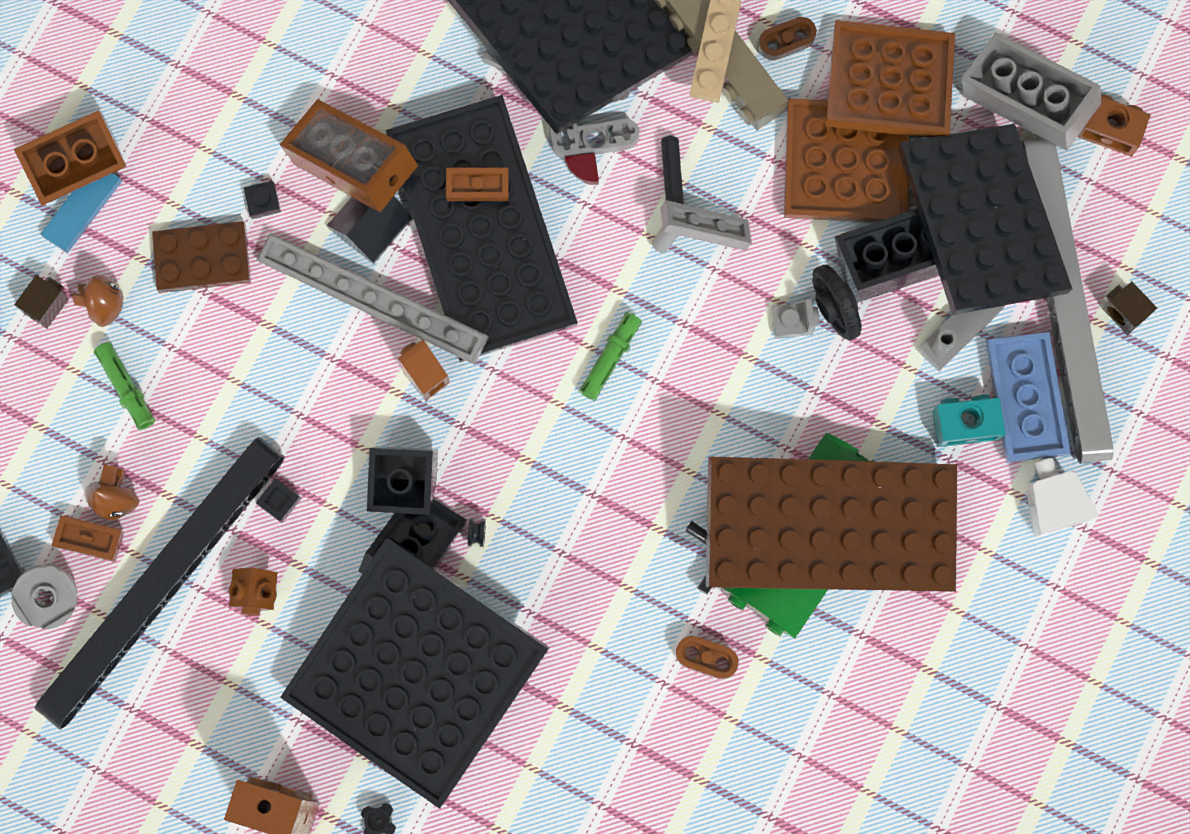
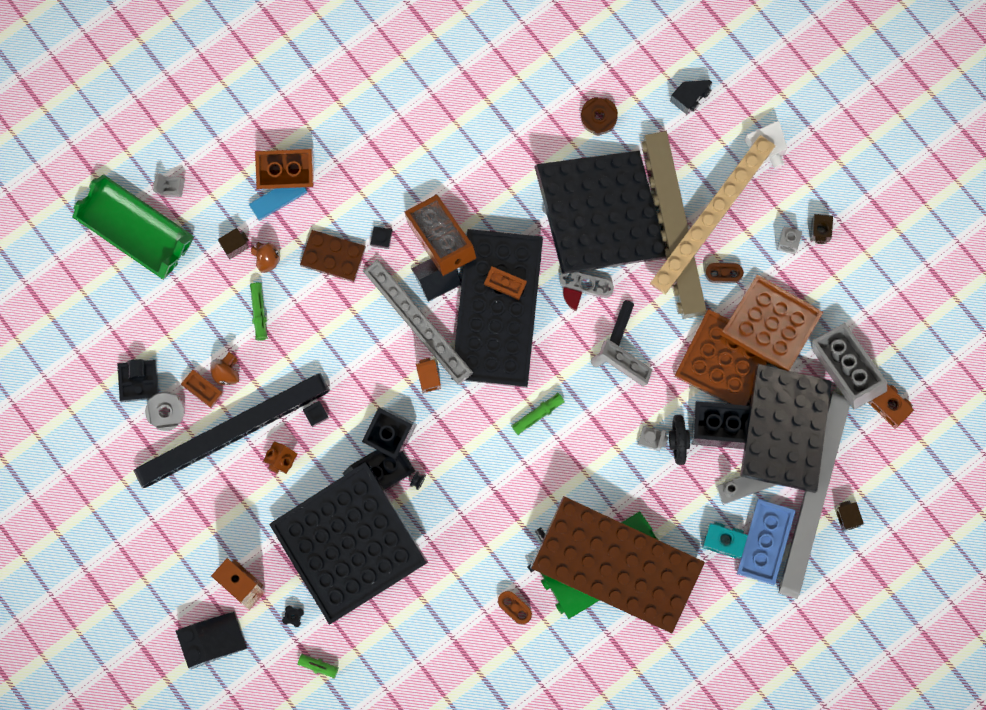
camera: 25 degrees right, 0 degrees up
white torso [1026,458,1099,537] -> none

